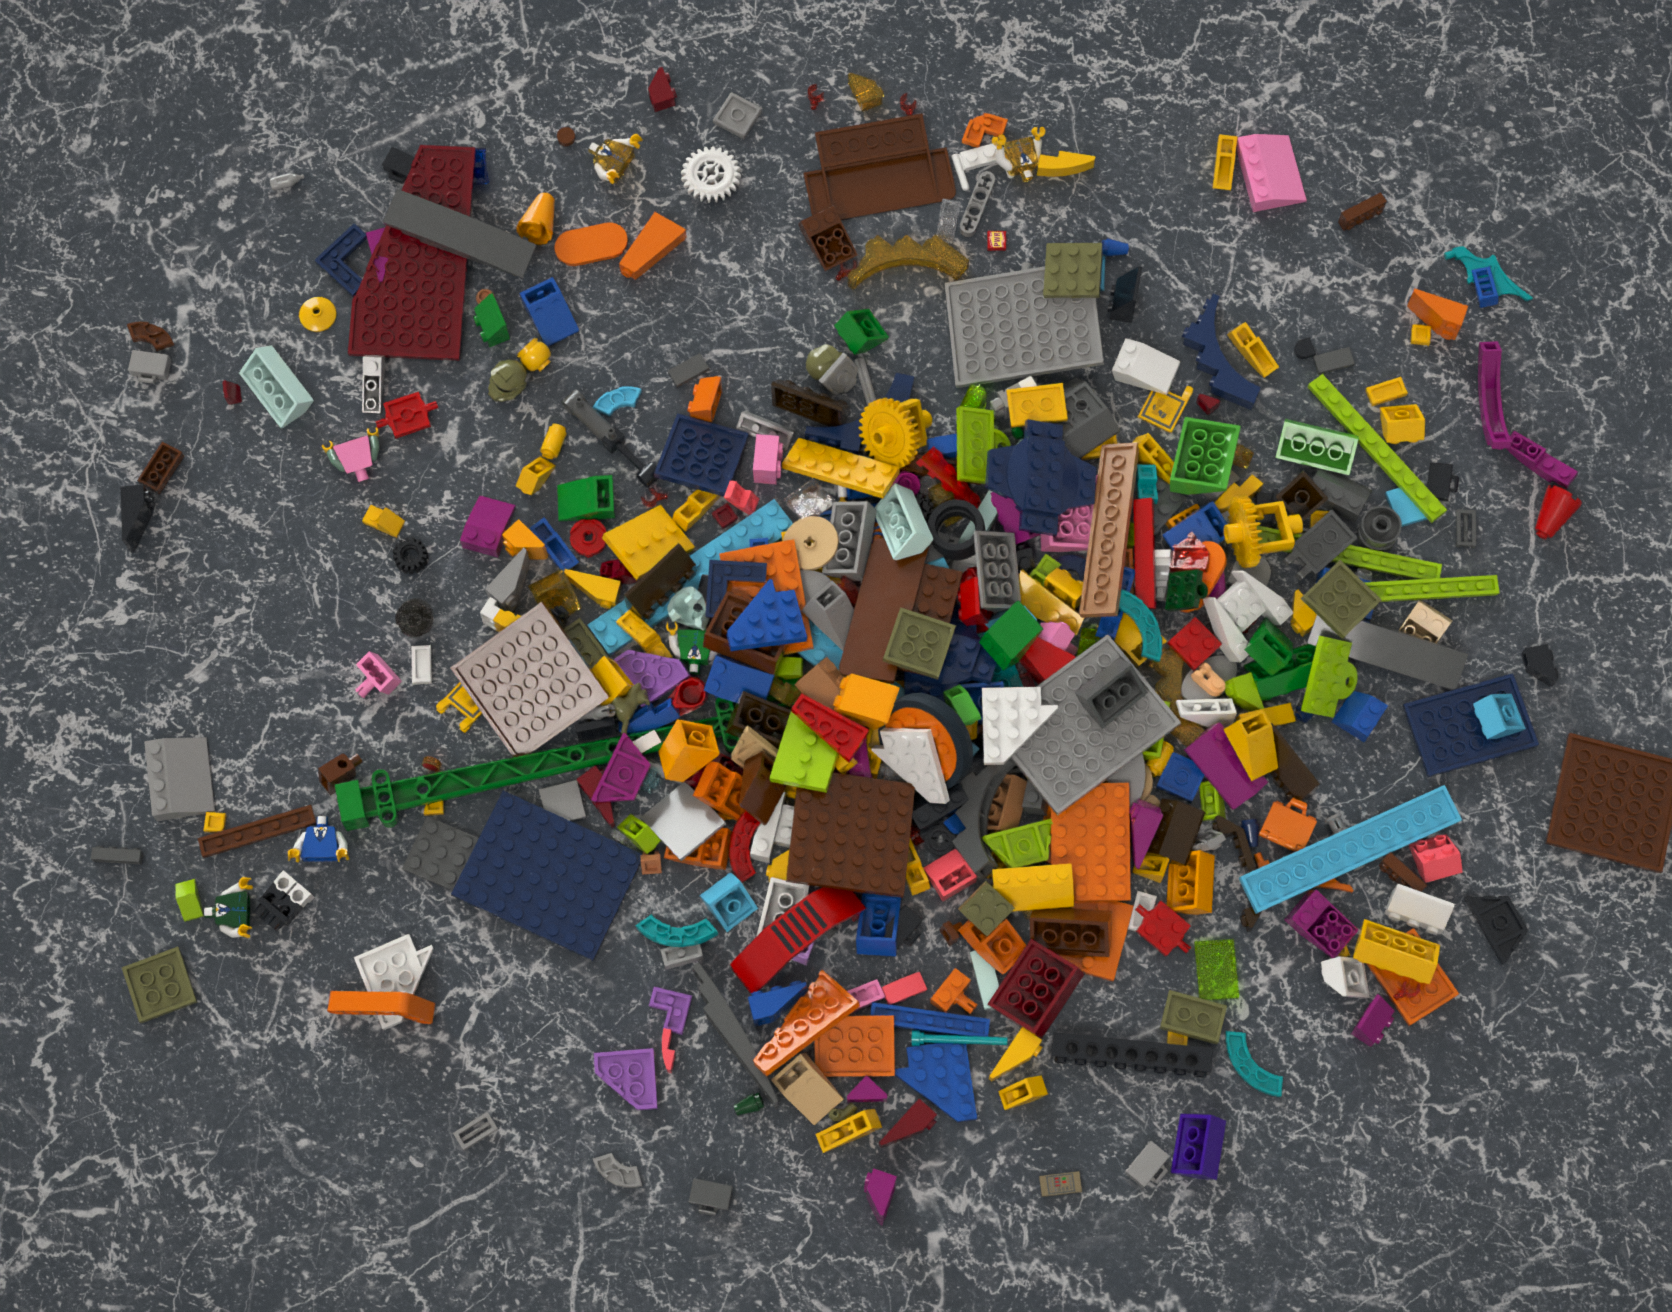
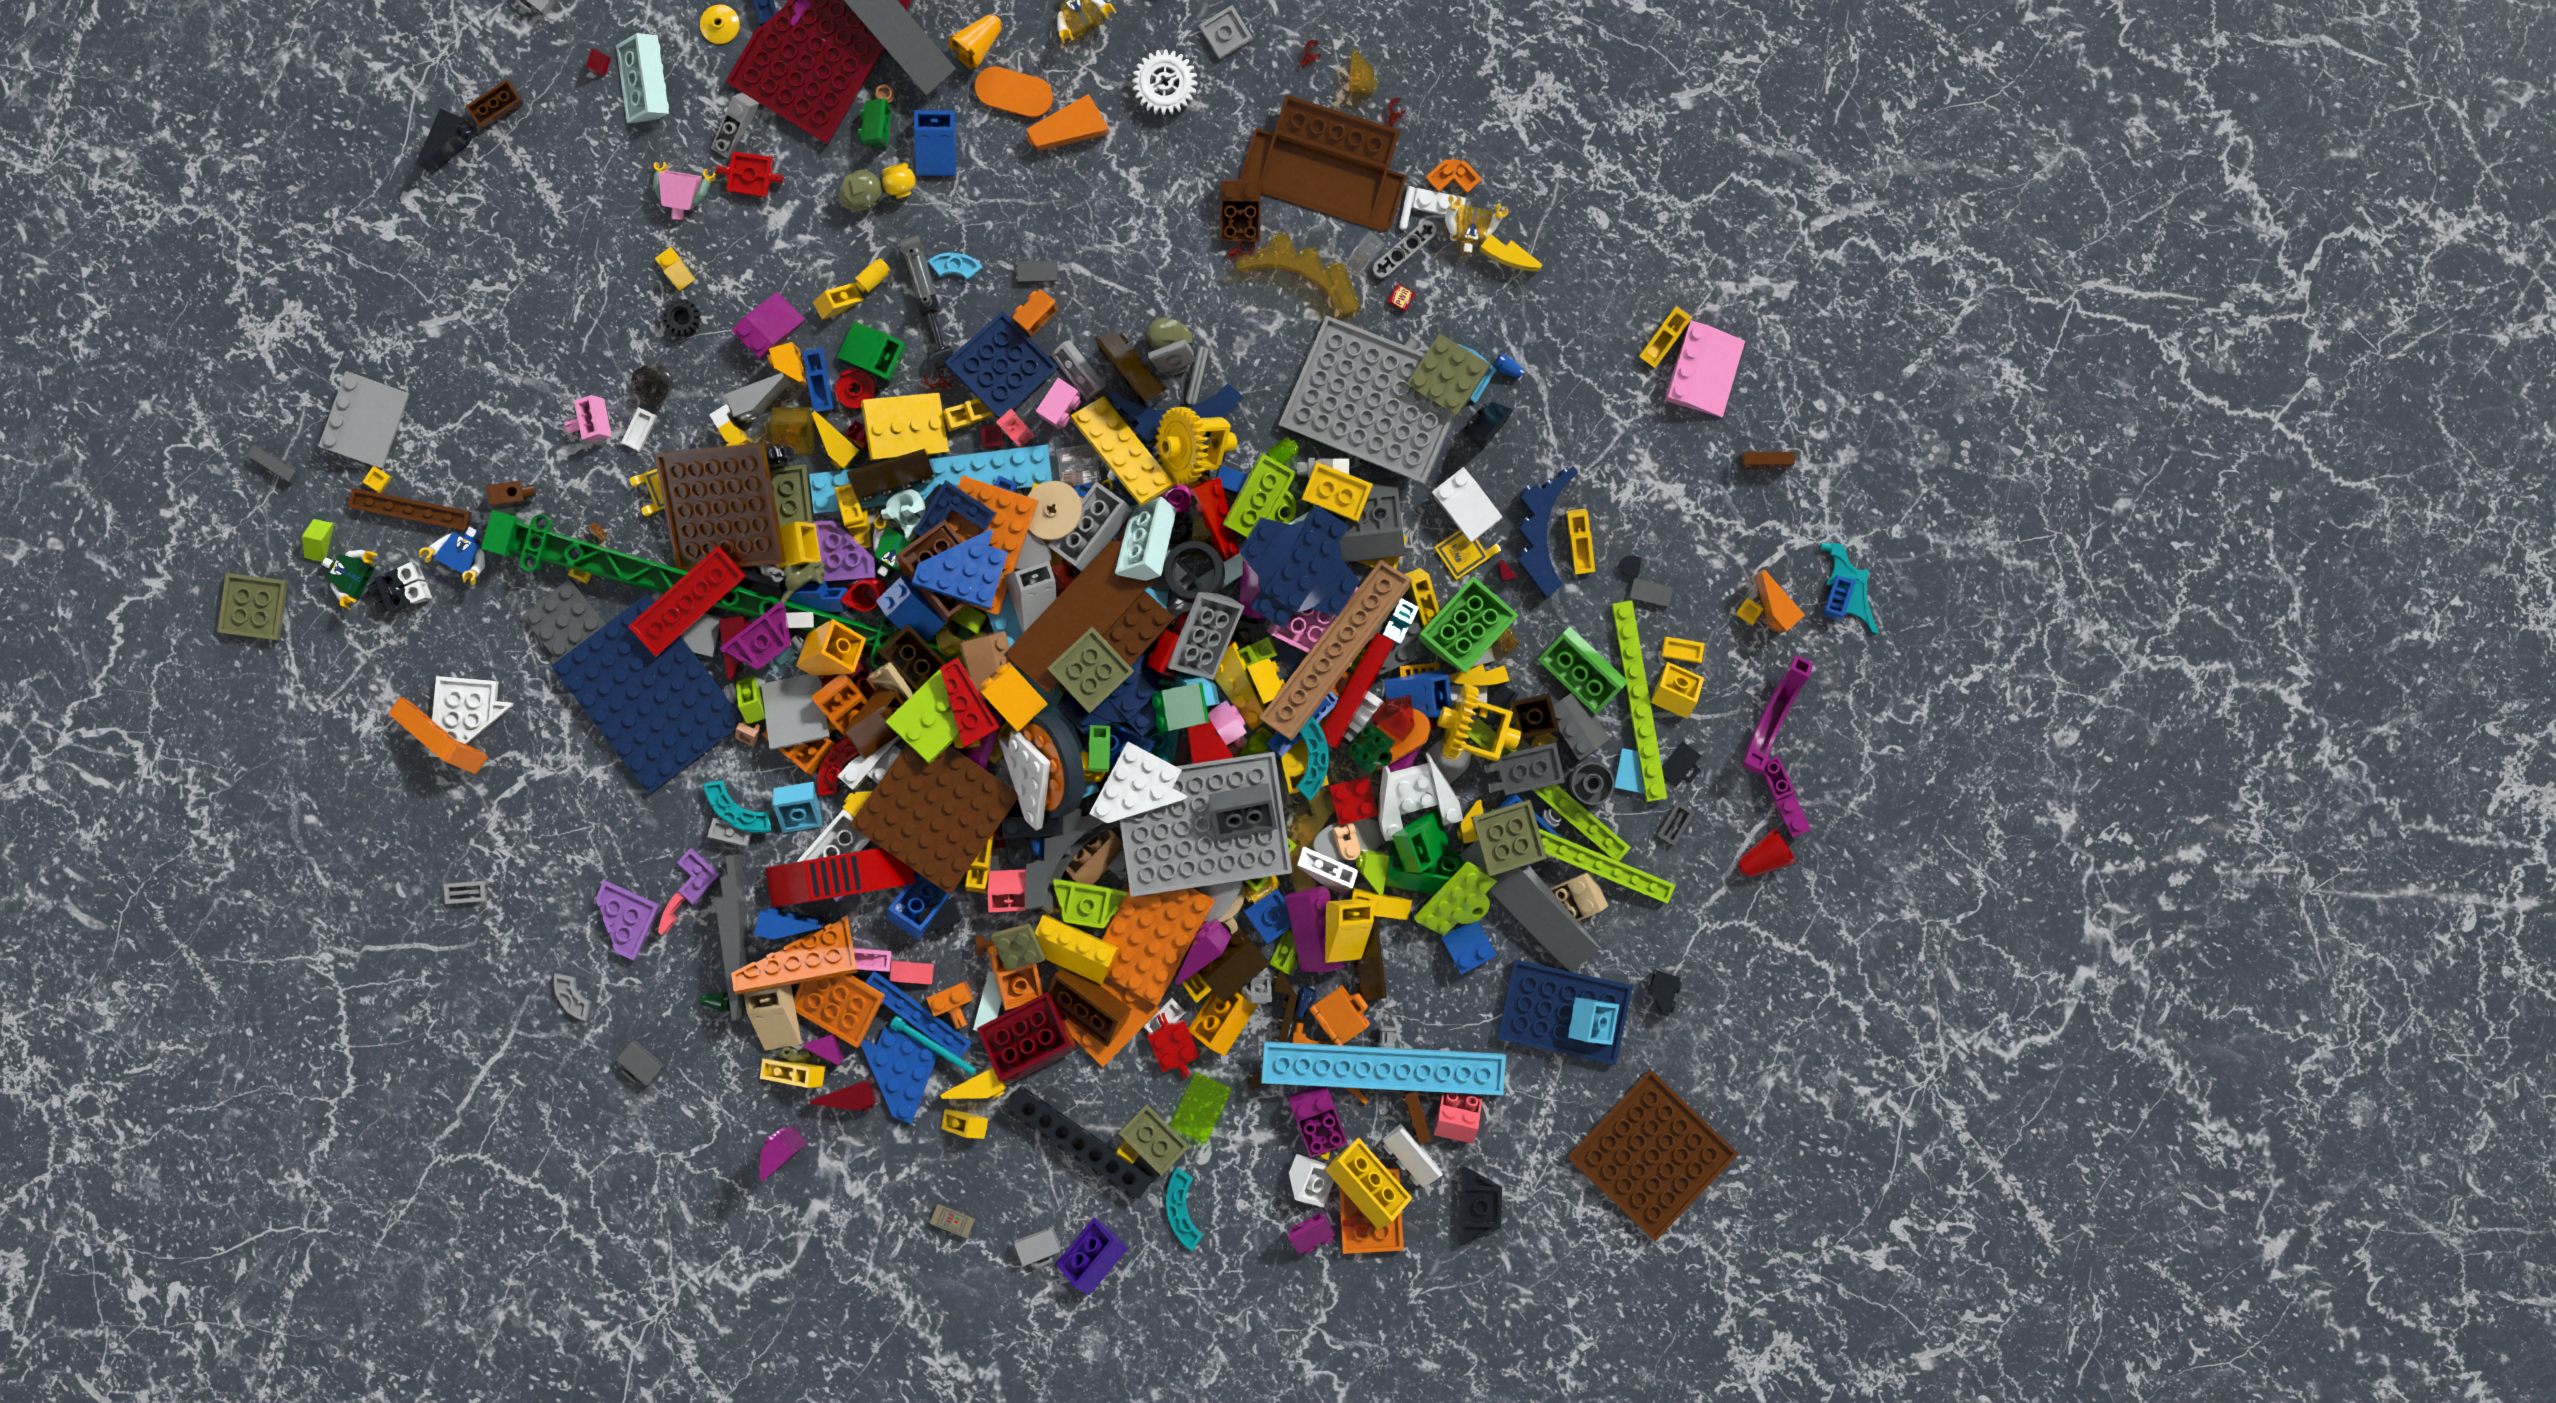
camera: 30 degrees right, 15 degrees up
green slope [834,309,889,354] -> none
none -> red plate [628,546,746,657]

